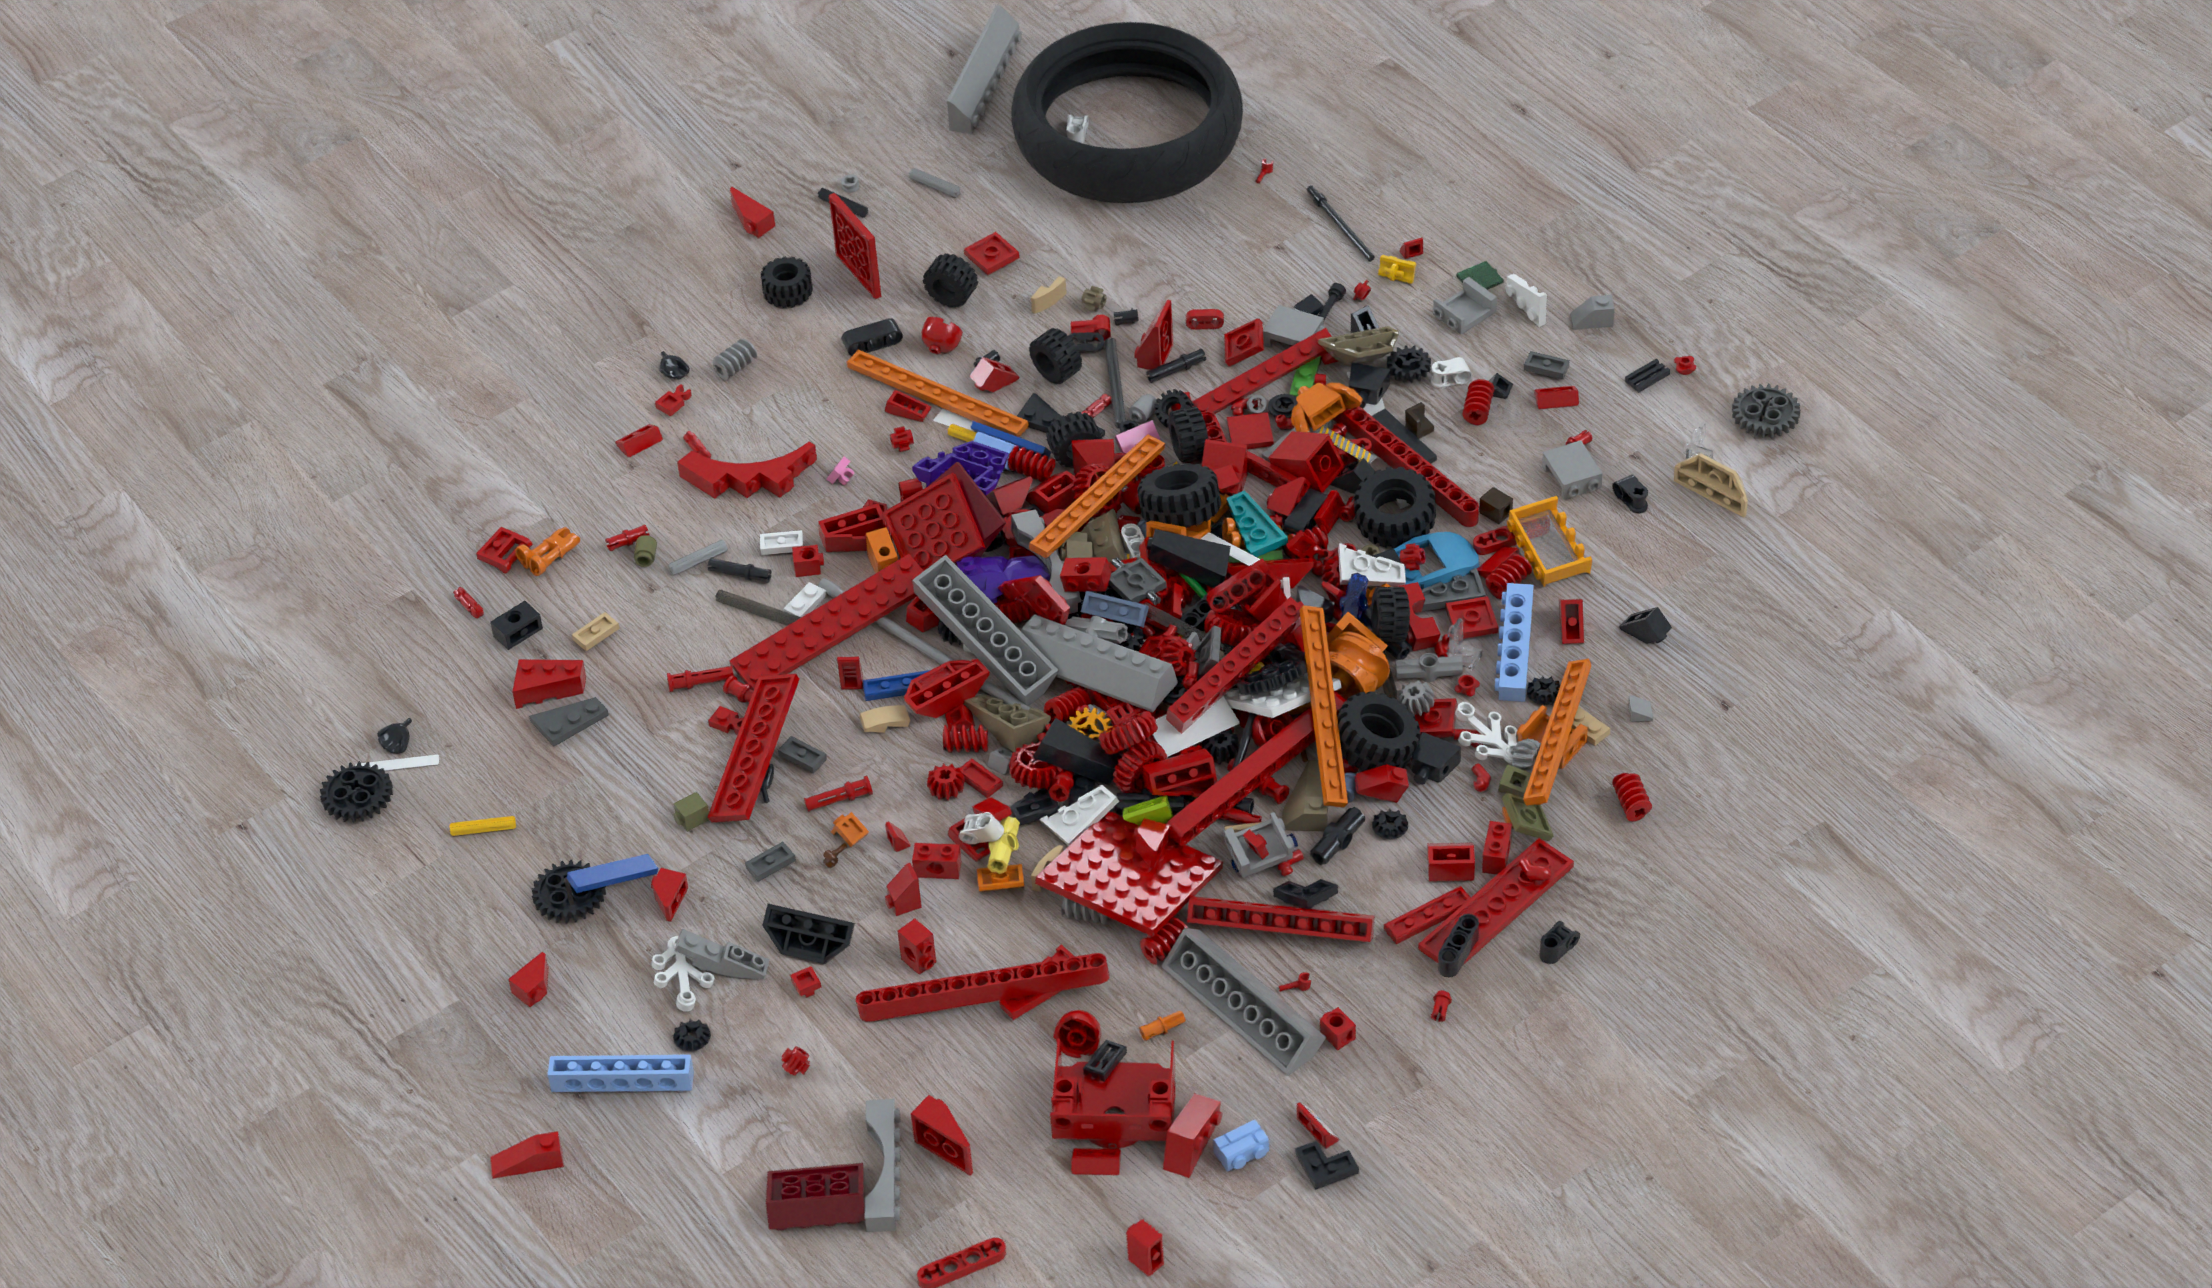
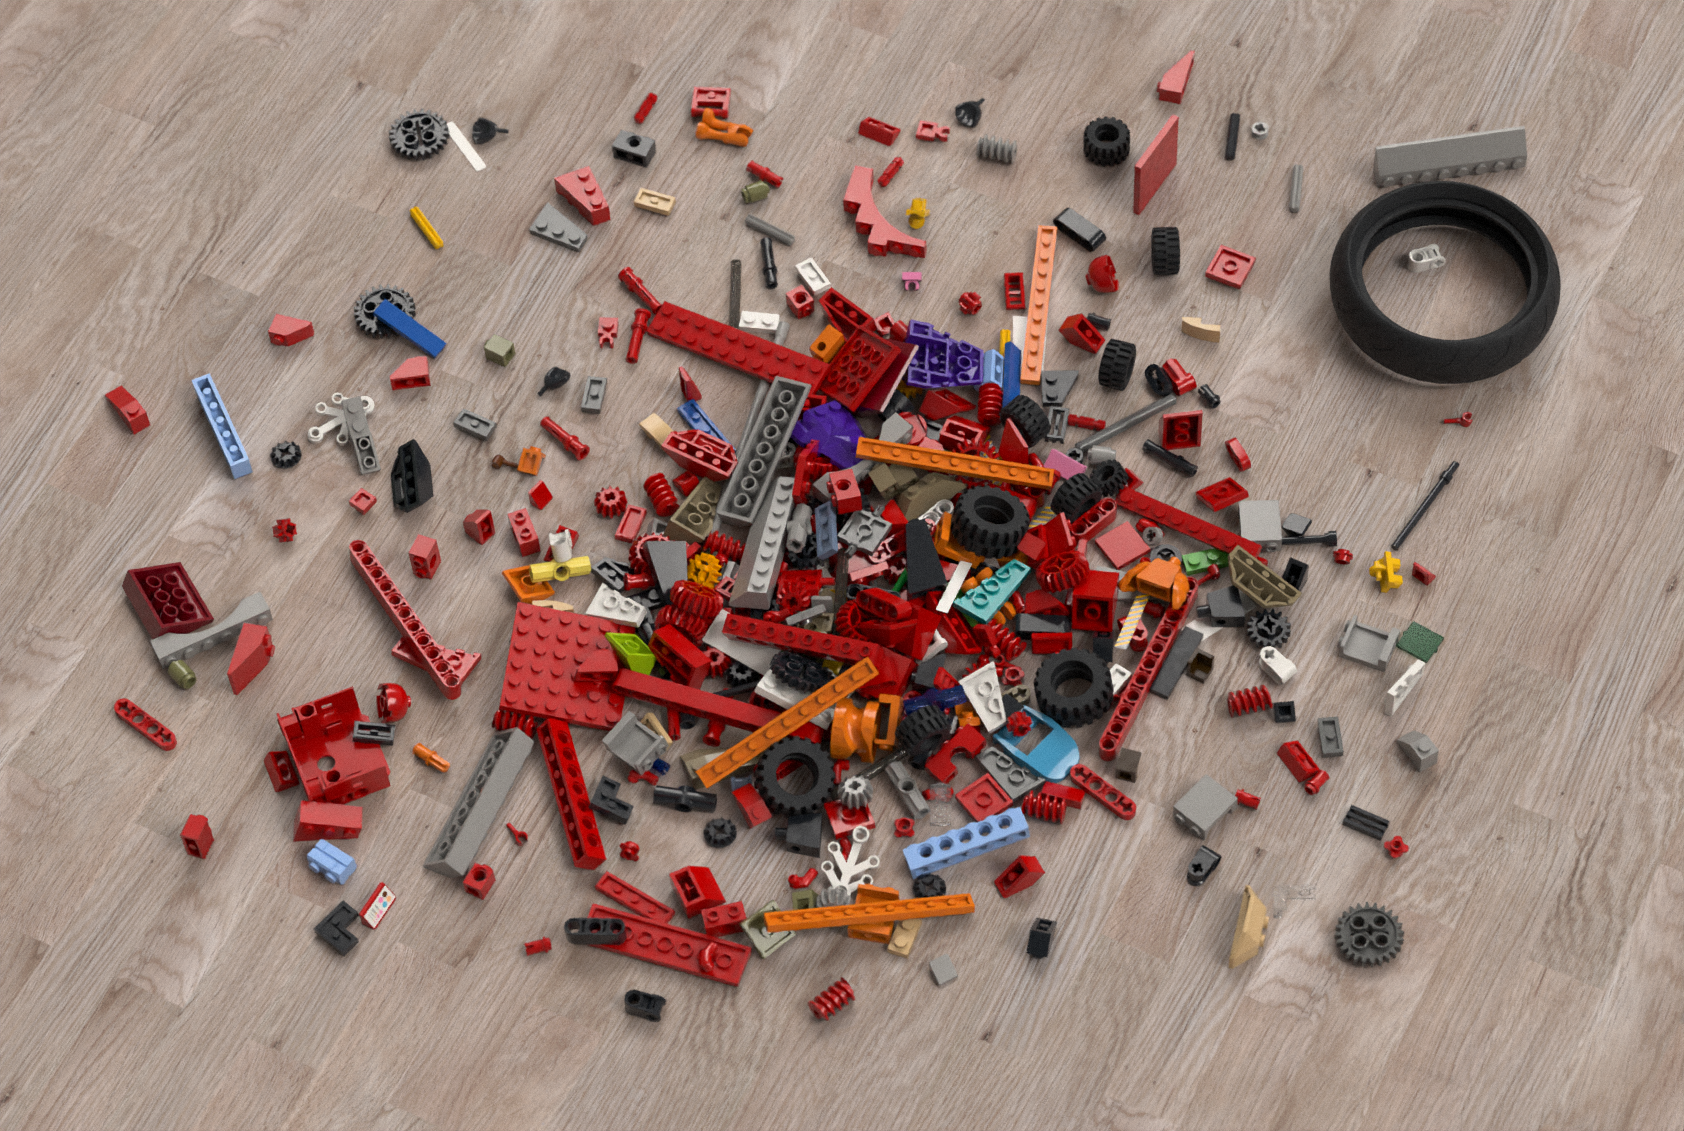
camera: 65 degrees right, 10 degrees up
red plate [707,673,800,823] -> none
red tile [972,797,1012,821] -> none
dark tan gear [1082,286,1107,312] -> none
red plate [1243,829,1269,860] -> none
window [1507,496,1592,587] -> none
none -> olive brick [168,660,197,689]
none -> red plate [619,841,640,862]
none -> yellow hips [906,198,930,229]
none -> red gear [1035,550,1090,593]
none -> red pin [1304,769,1329,795]

